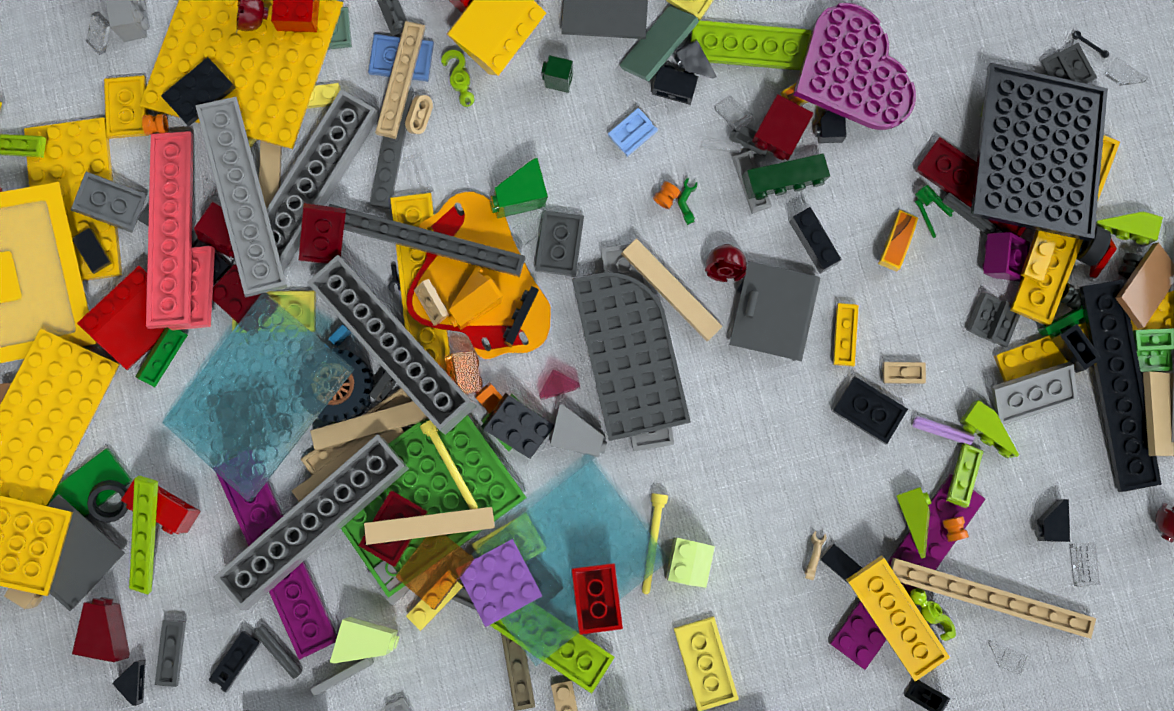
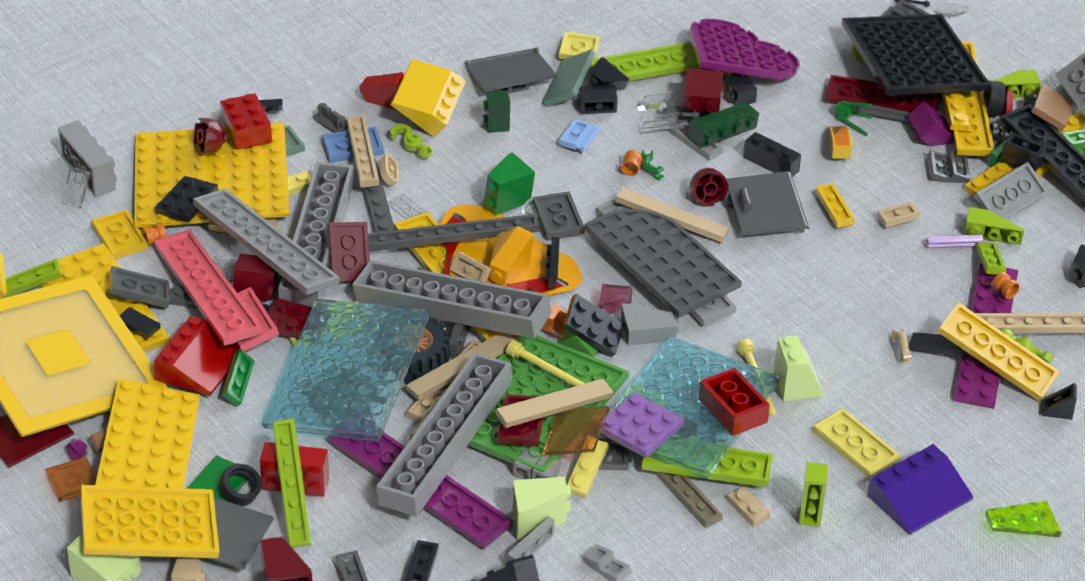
camera: 25 degrees left, 40 degrees down
dark grey axle [254,625,302,679] -> none
black plate [832,376,908,445] -> none
lime slope [897,487,932,559] -> none

